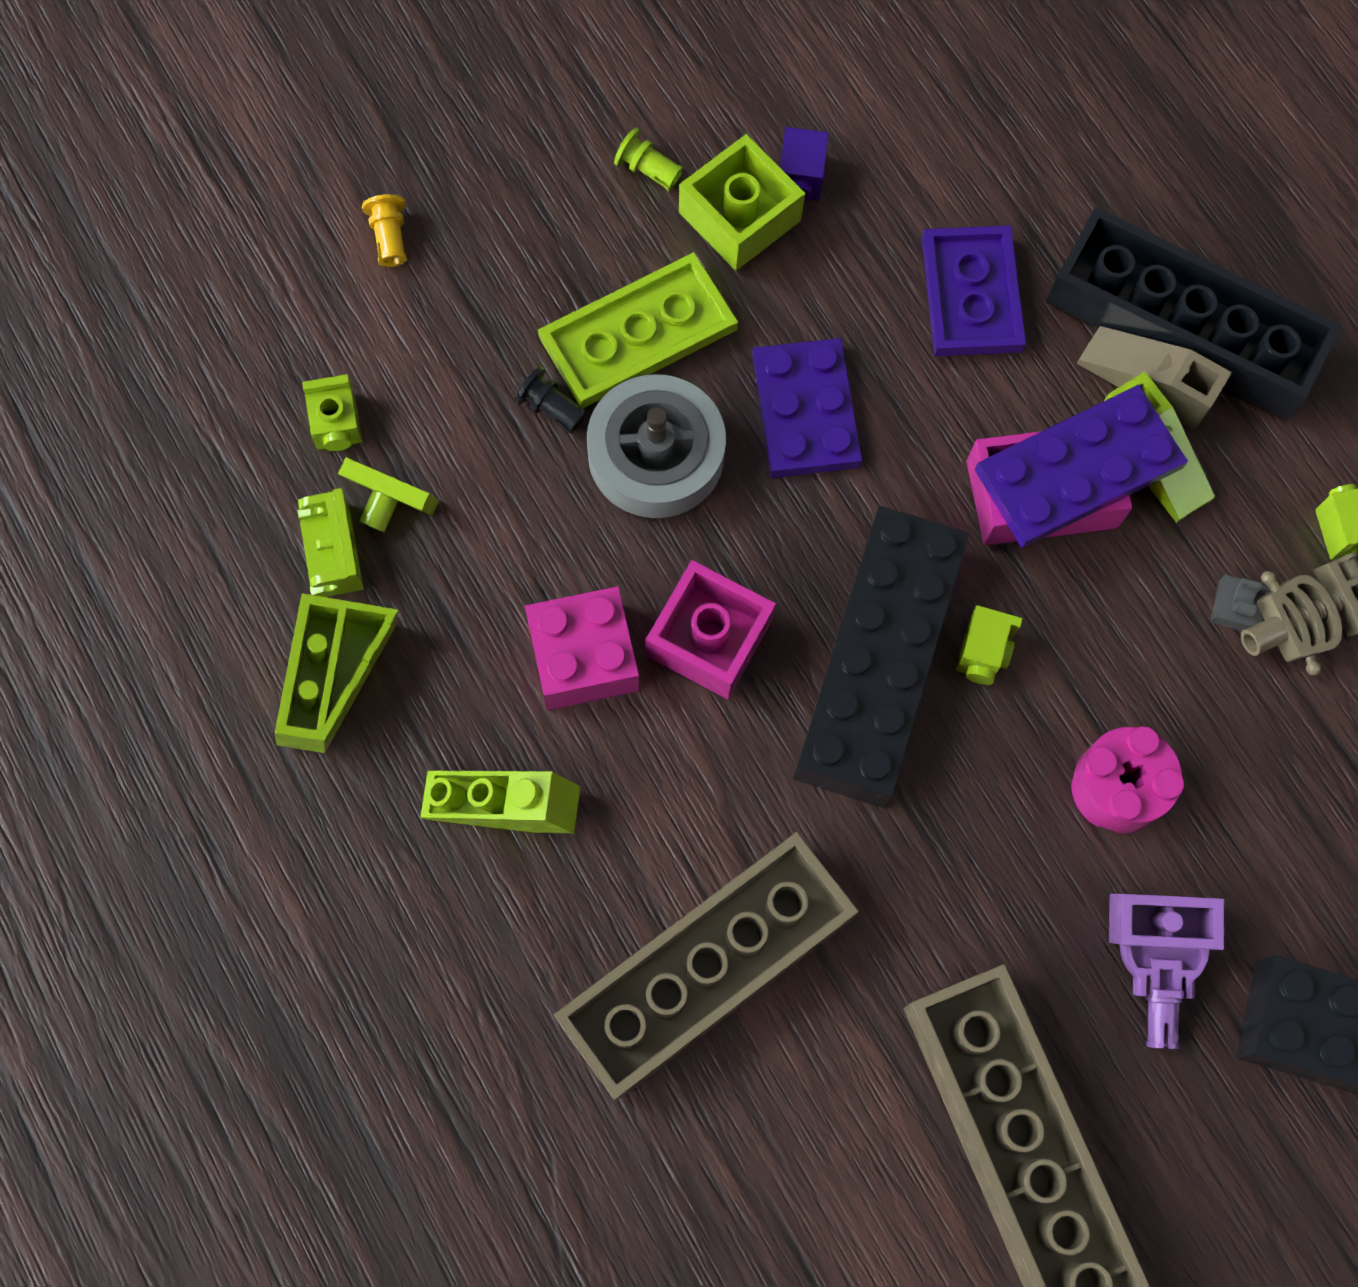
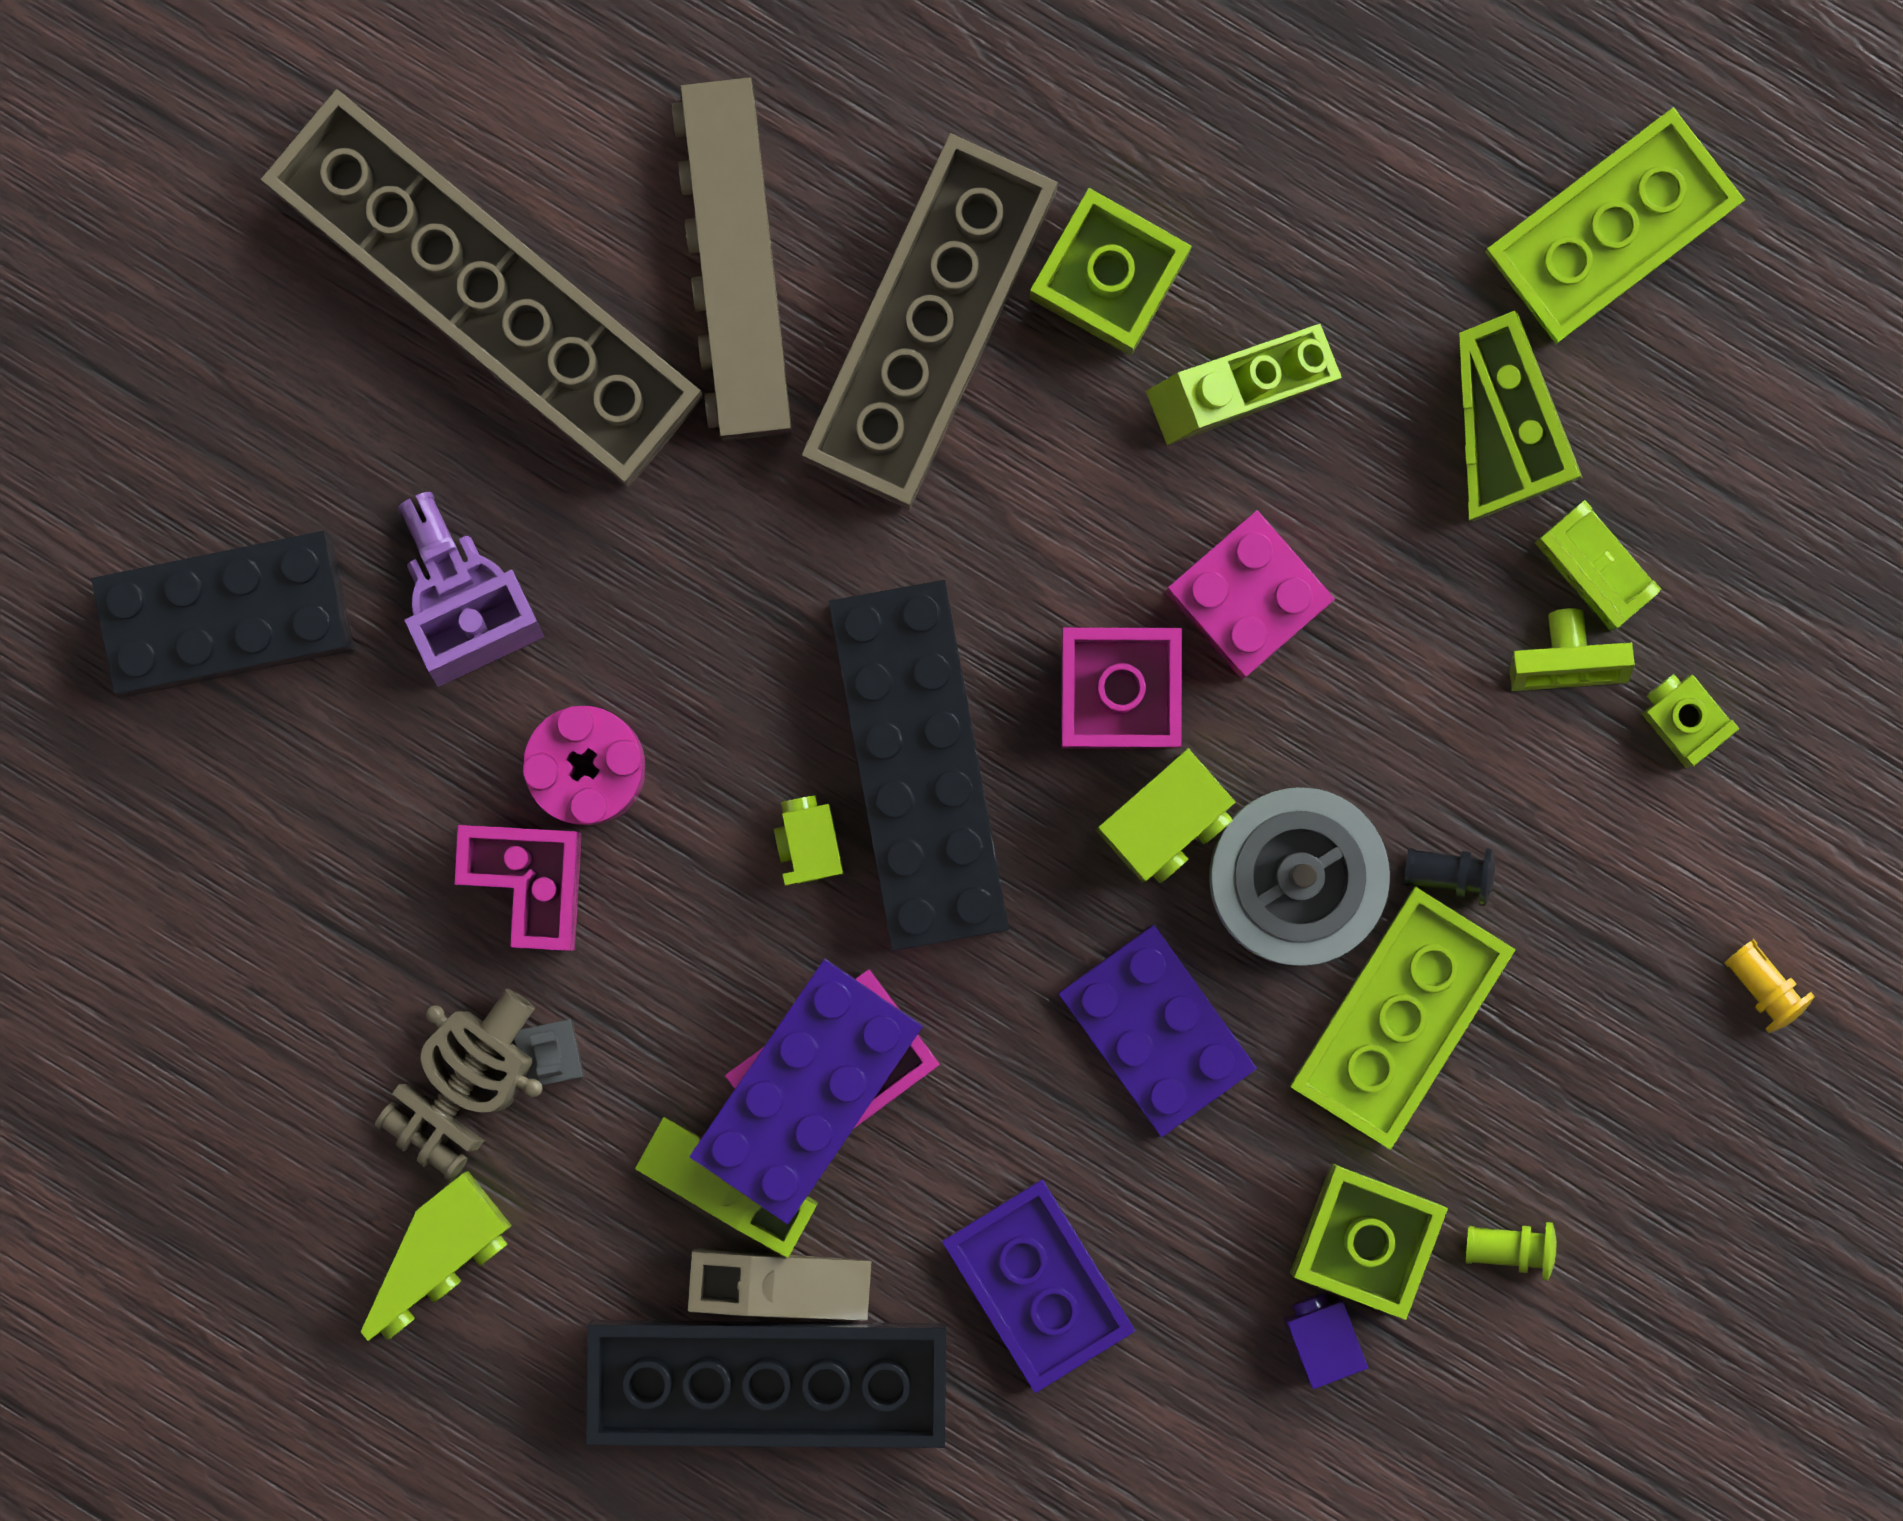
camera: 155 degrees right, 15 degrees up
none -> dark pink brick [455,825,582,951]
none -> dark tan brick [672,77,793,441]
none -> lime brick [1029,188,1192,356]
none -> lime brick [1096,748,1236,883]
none -> lime plate [1485,107,1745,344]

